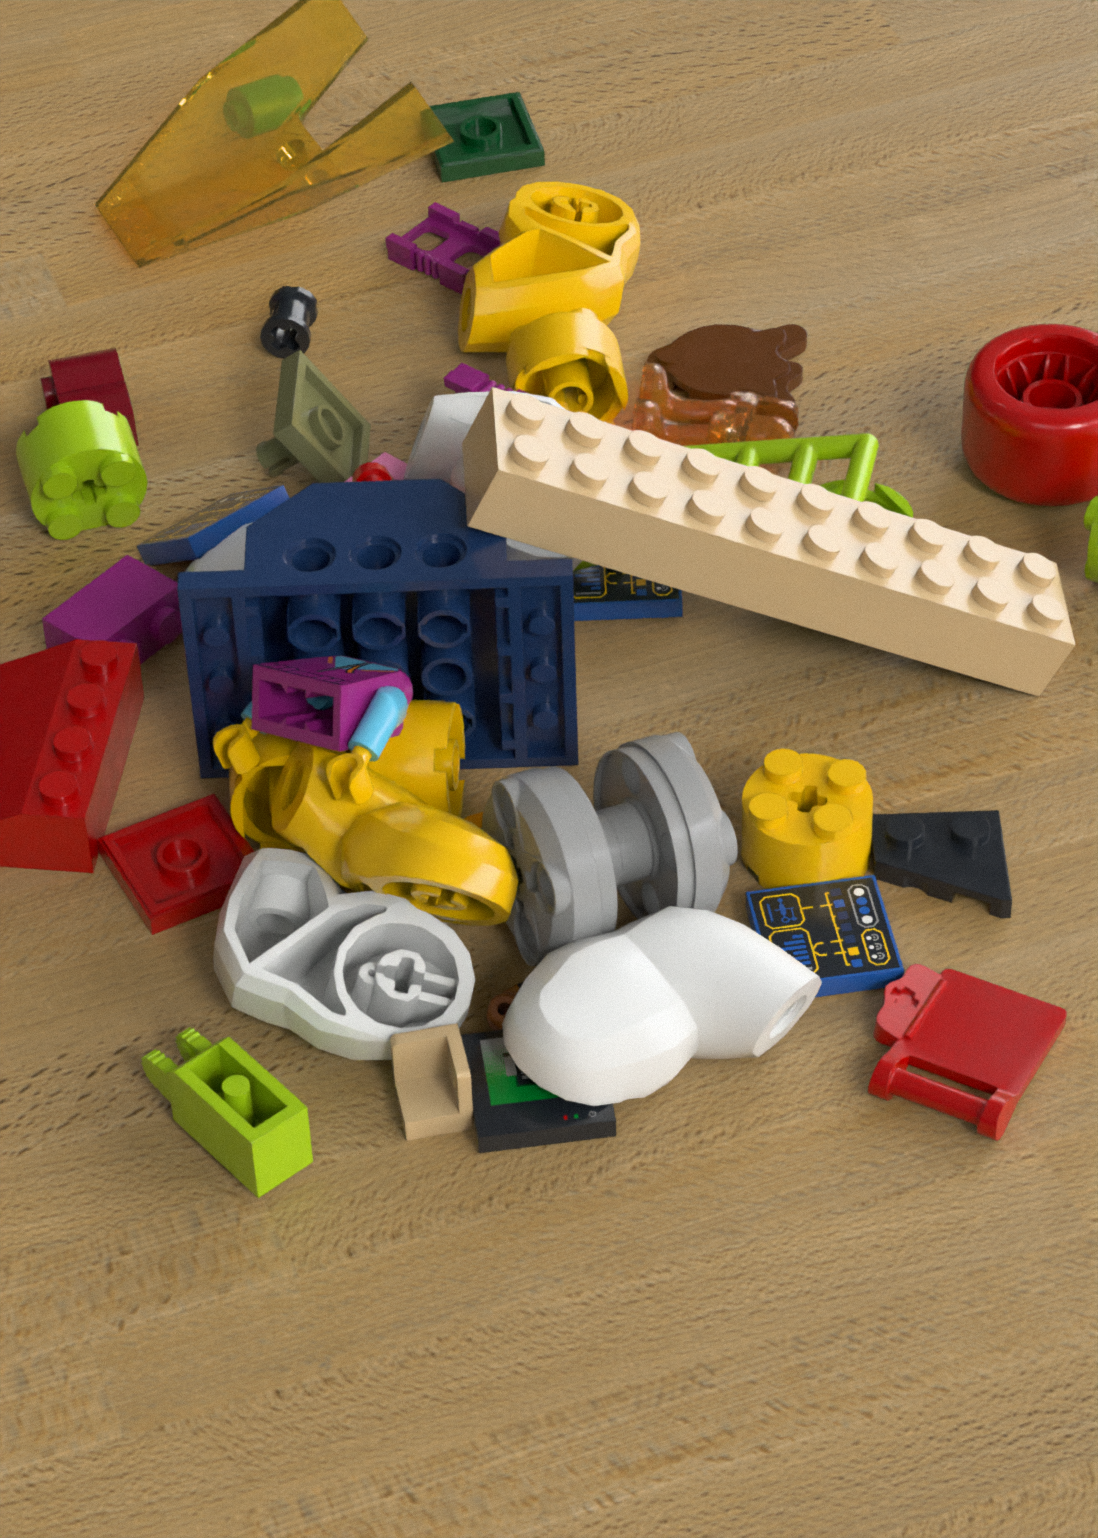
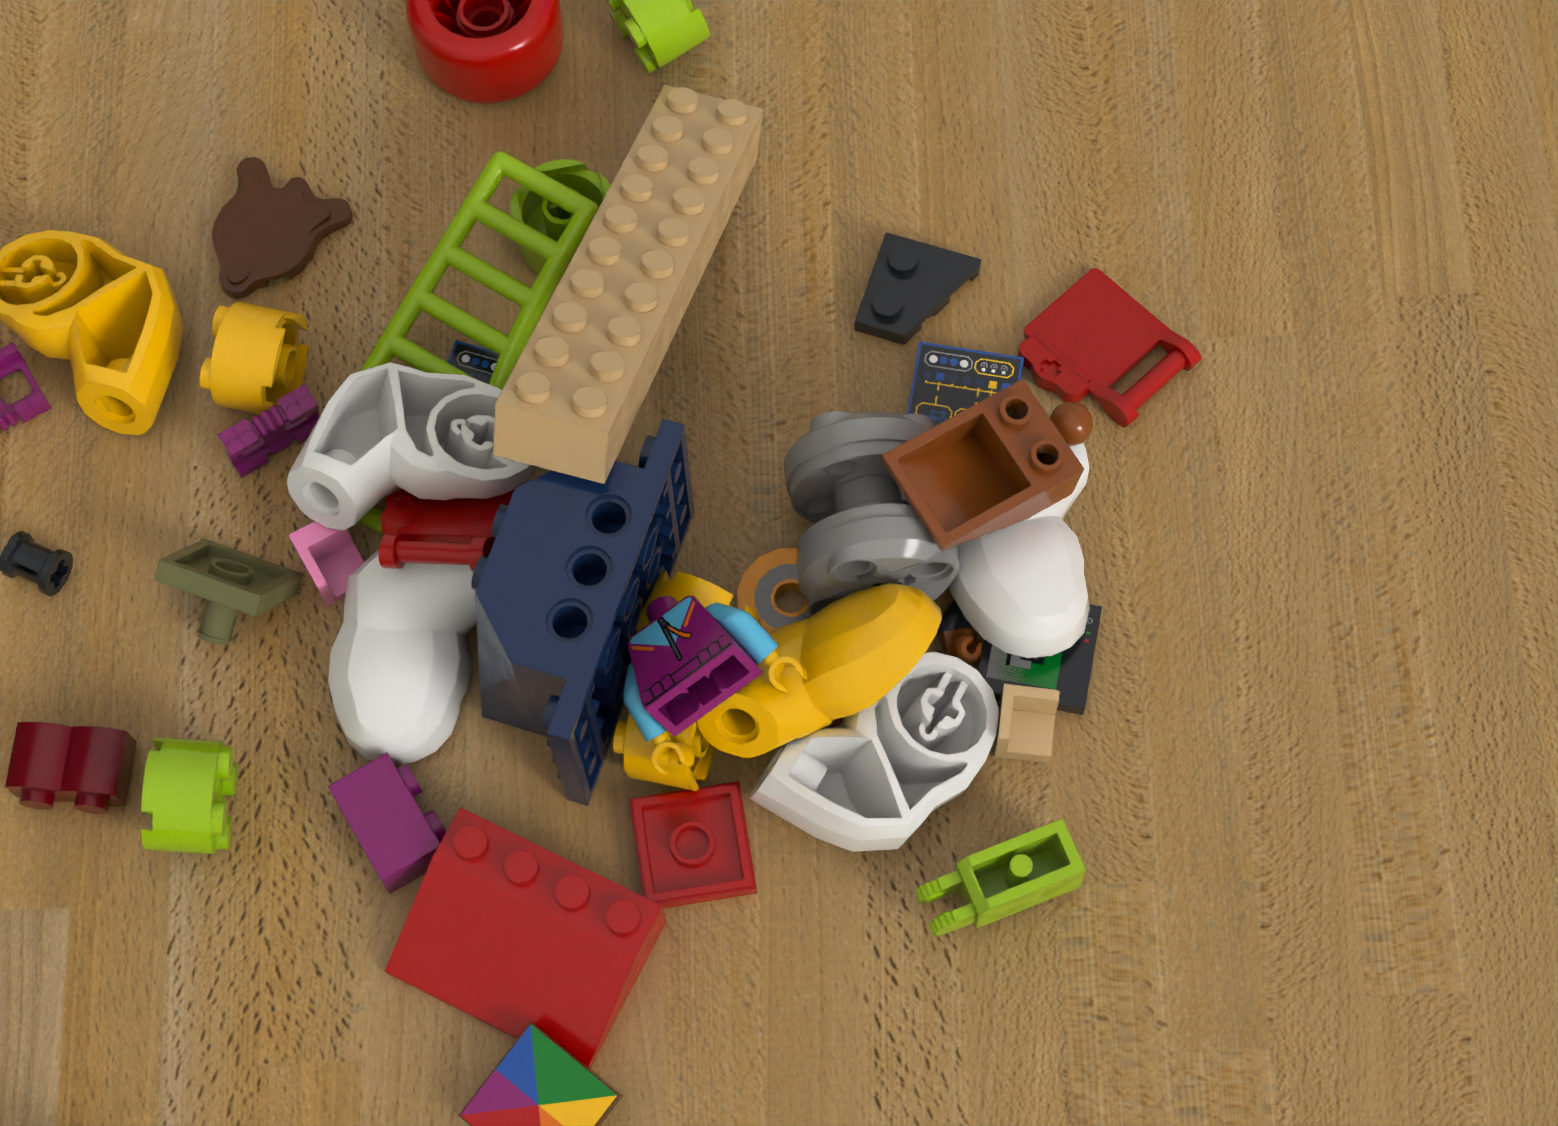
camera: 70 degrees left, 25 degrees up
blue tile [137,485,289,566] -> none
clear orange piece [631,362,799,446] -> none
yellow brick [741,748,873,889] -> none
none -> dark orange slope [880,379,1093,551]

